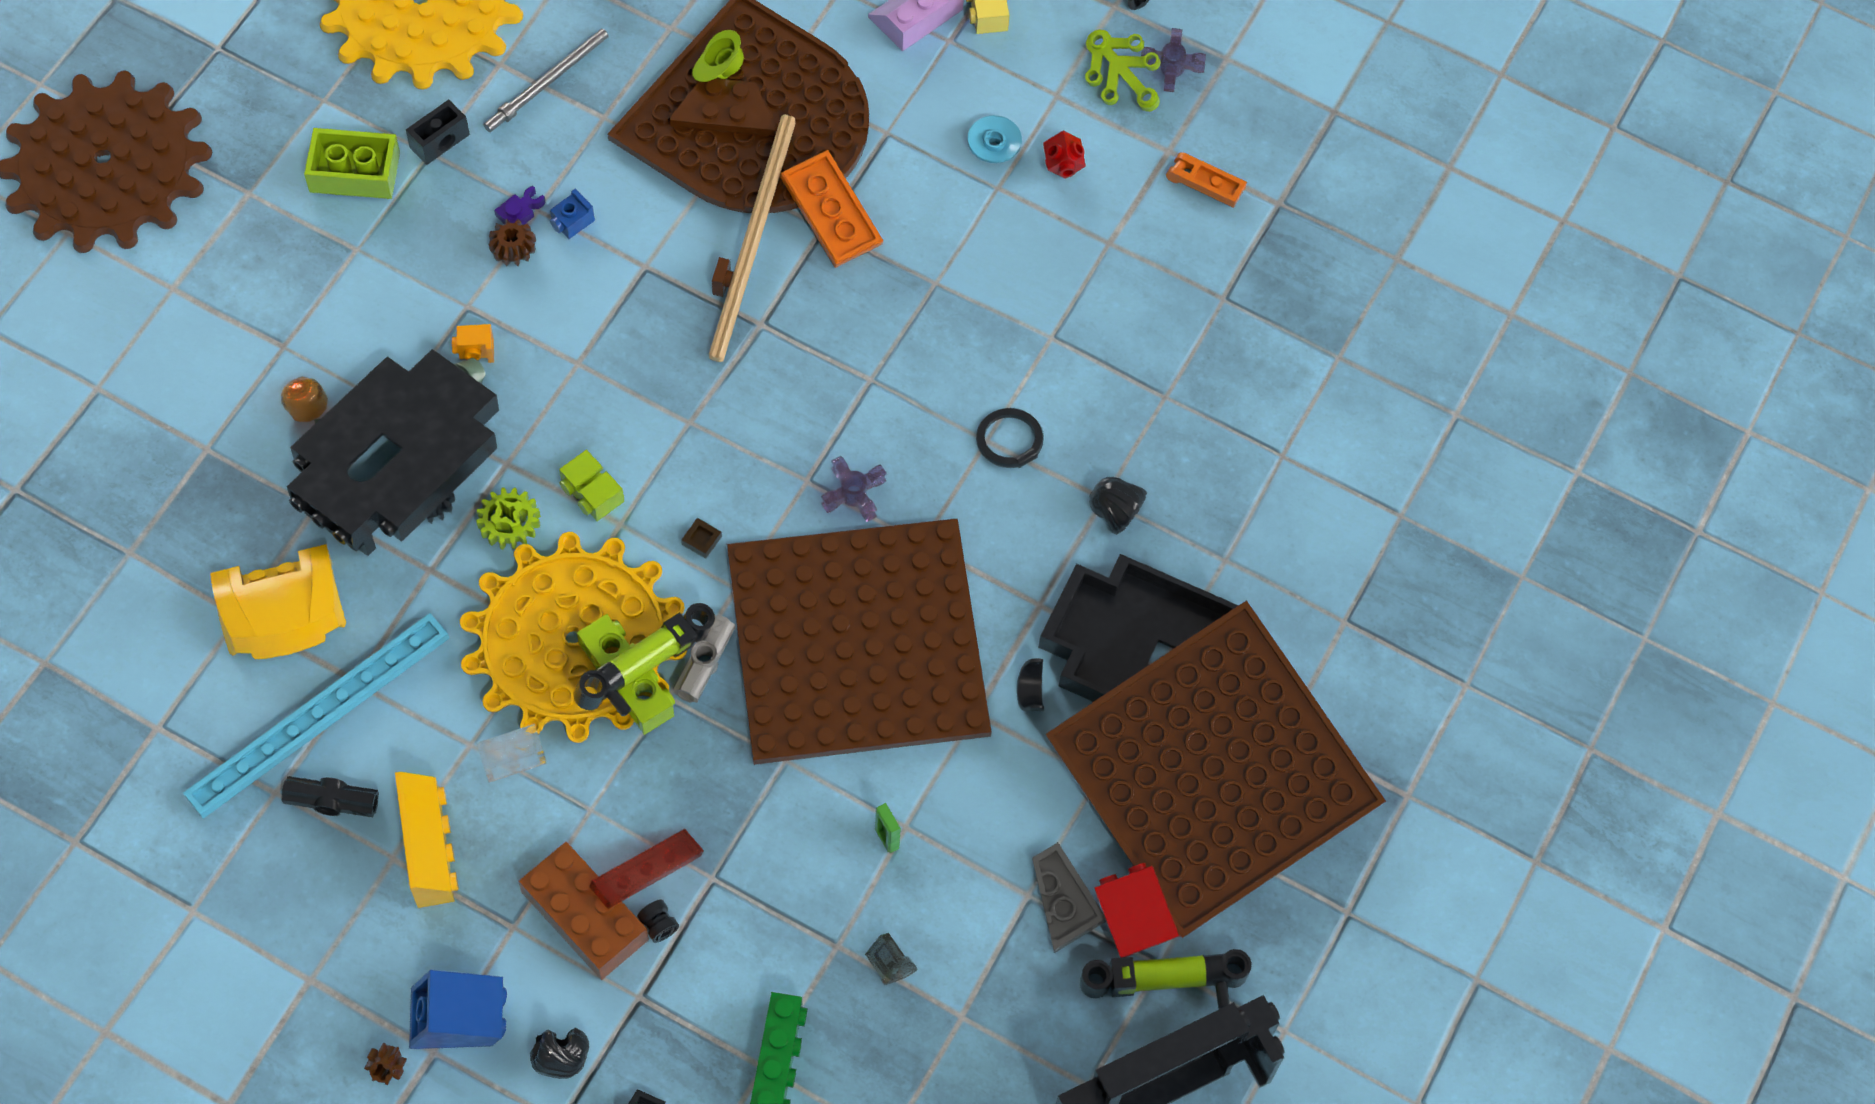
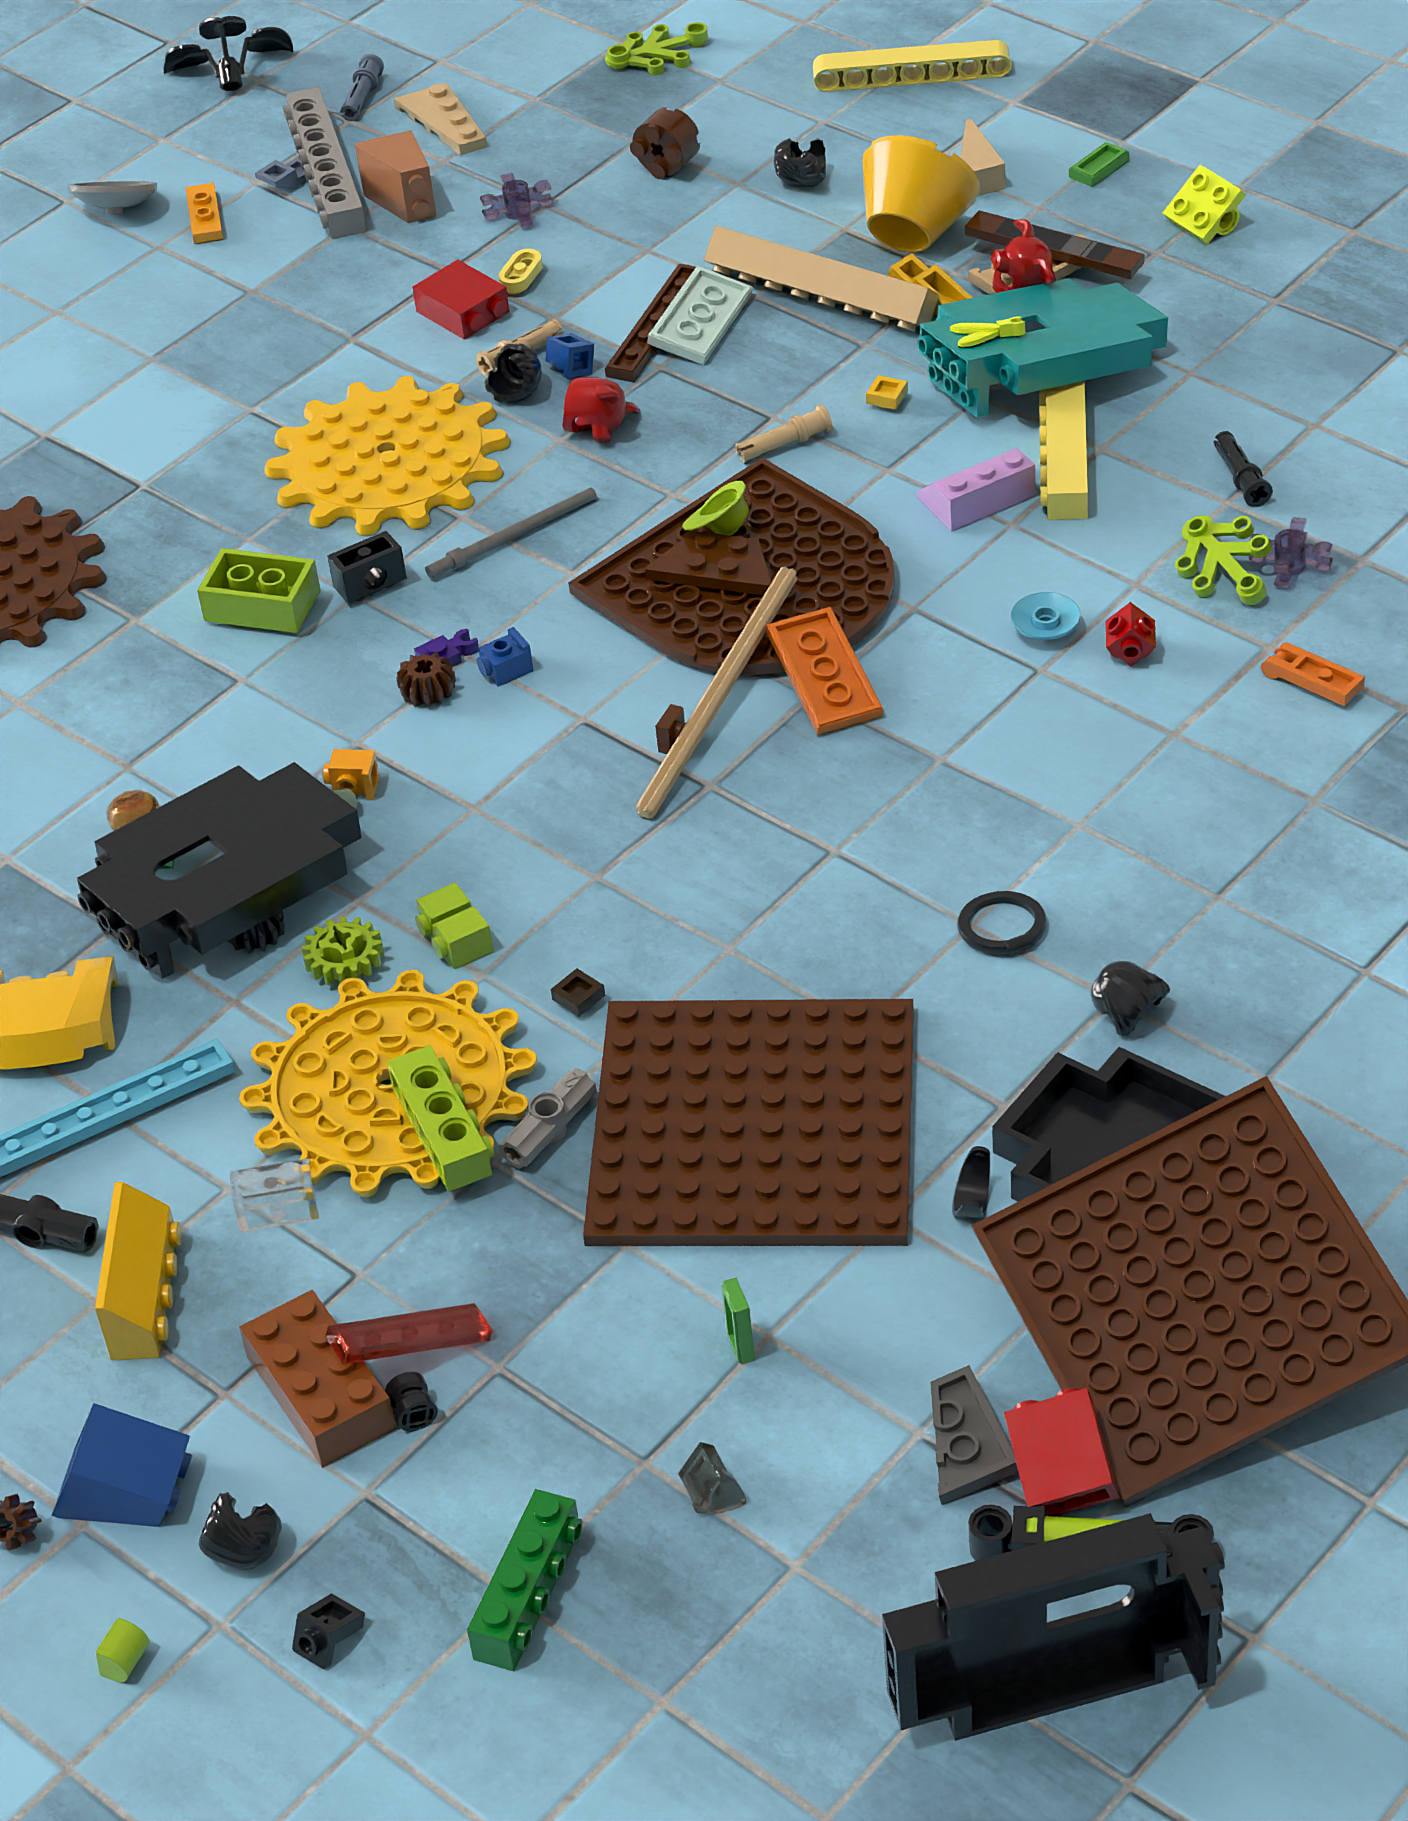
camera: 20 degrees right, 20 degrees down
black piece [574,603,715,716] -> none
clear purple pin [821,456,887,522] -> none

